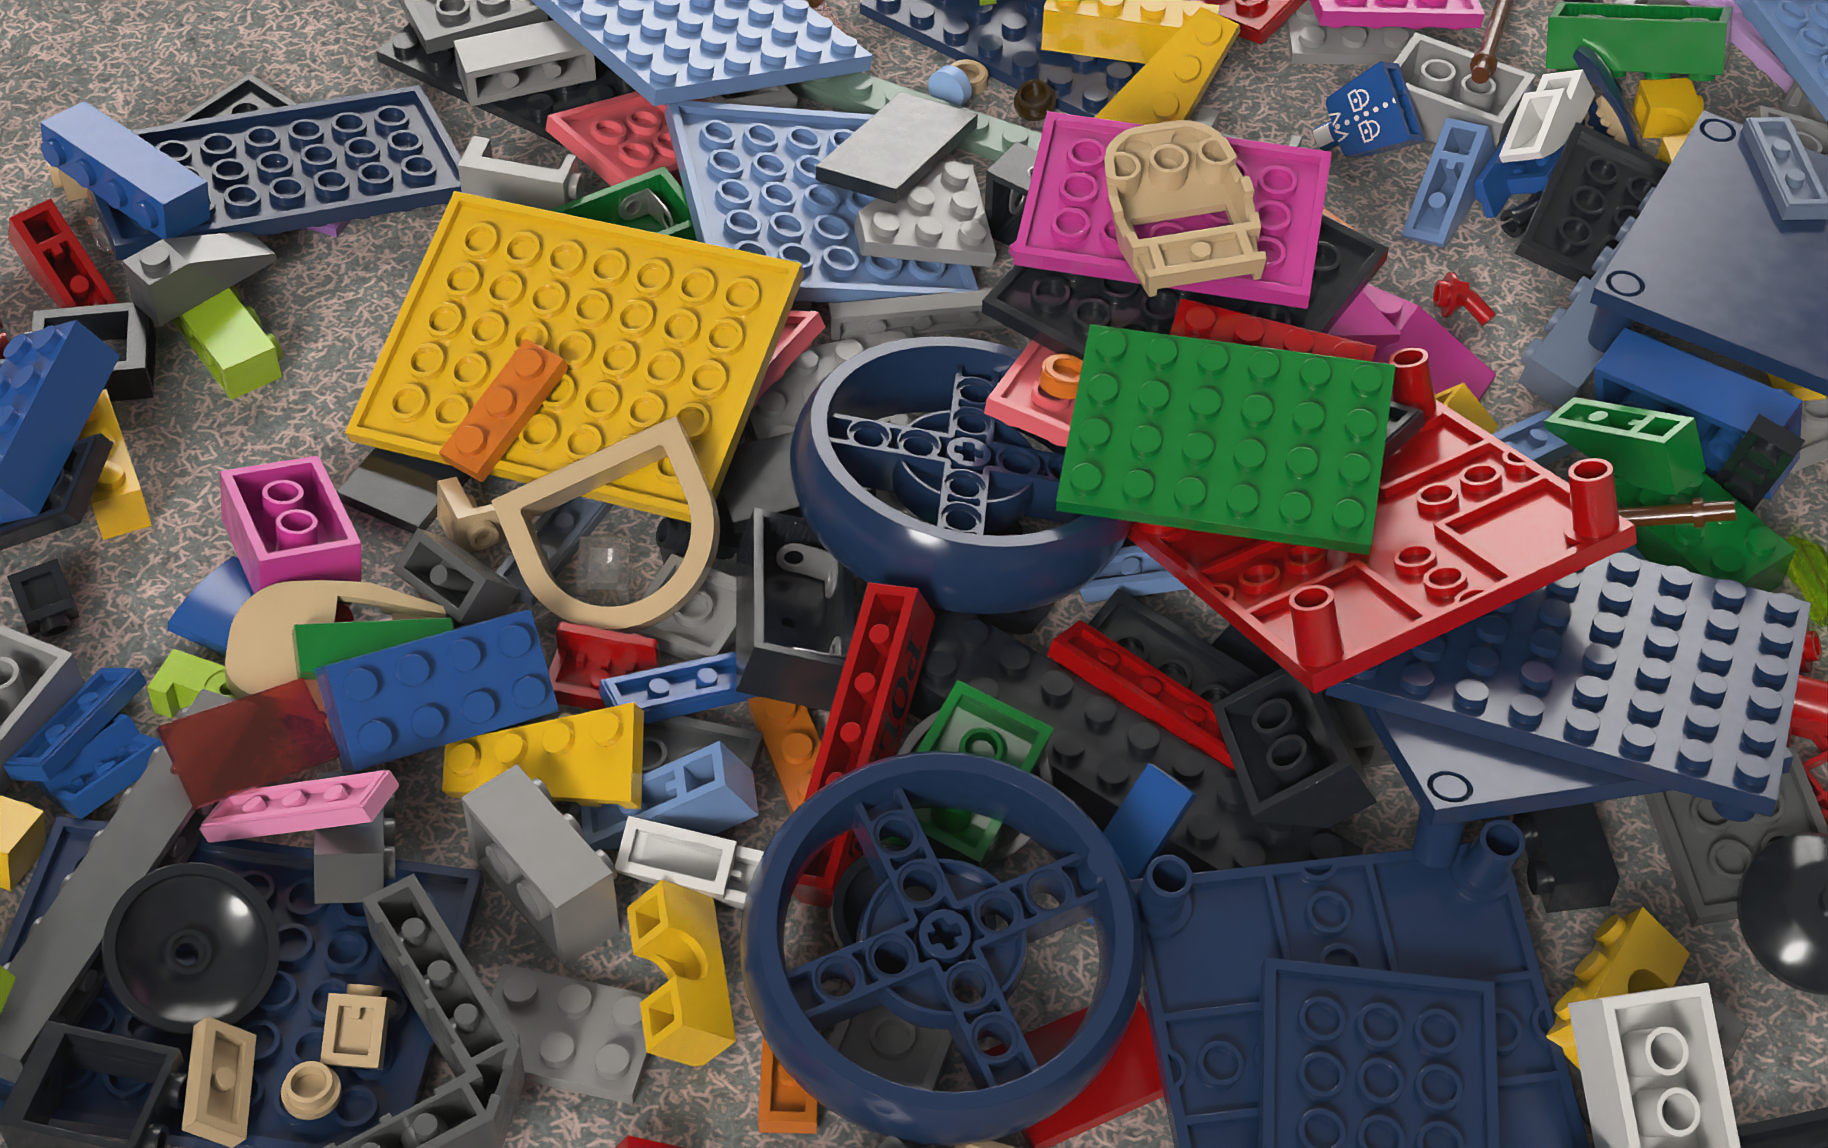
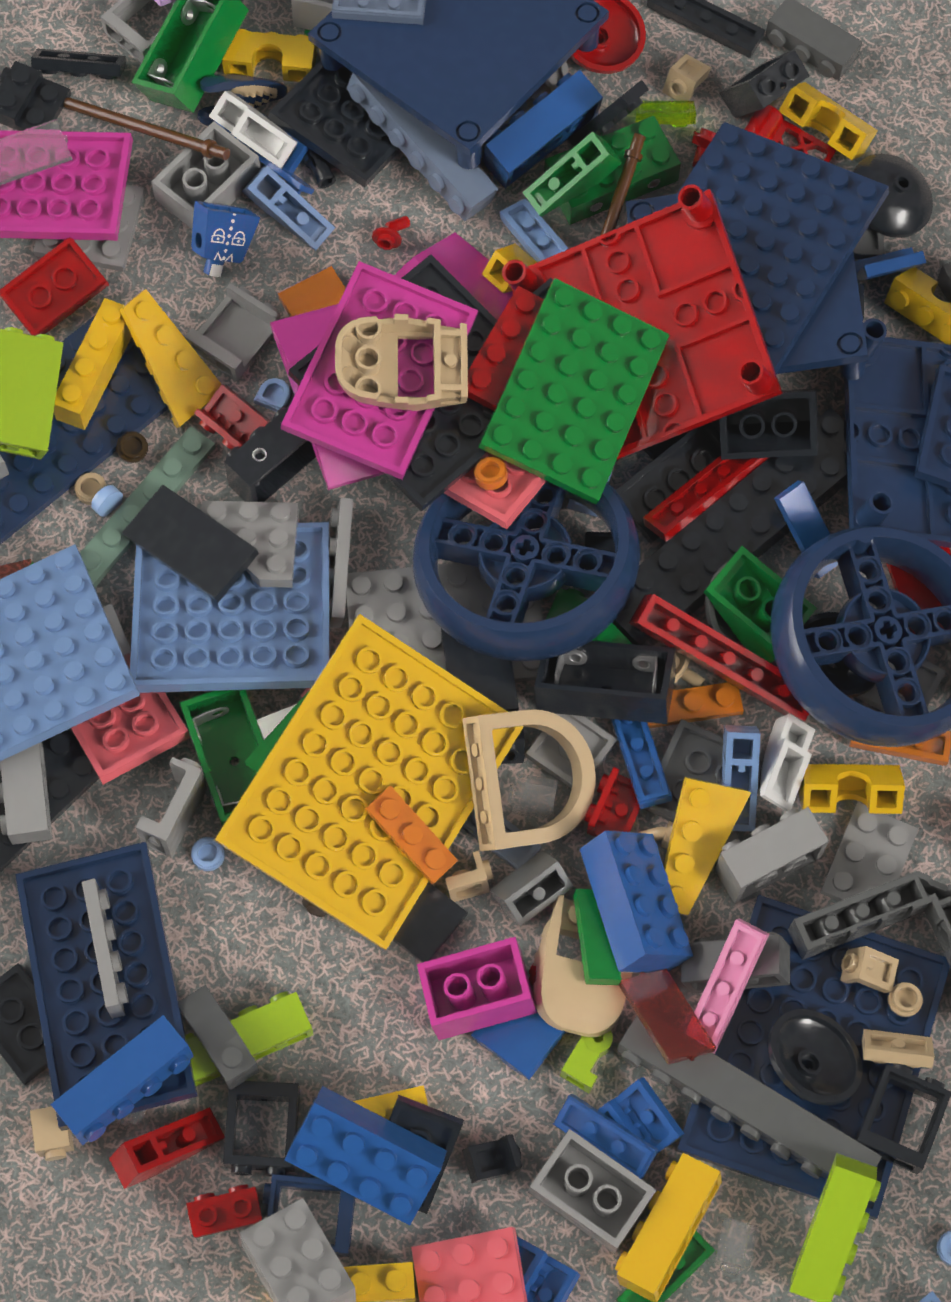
camera: 80 degrees left, 20 degrees up
none -> light grey plate [82,878,129,1019]
none -> blue slope [855,247,926,281]

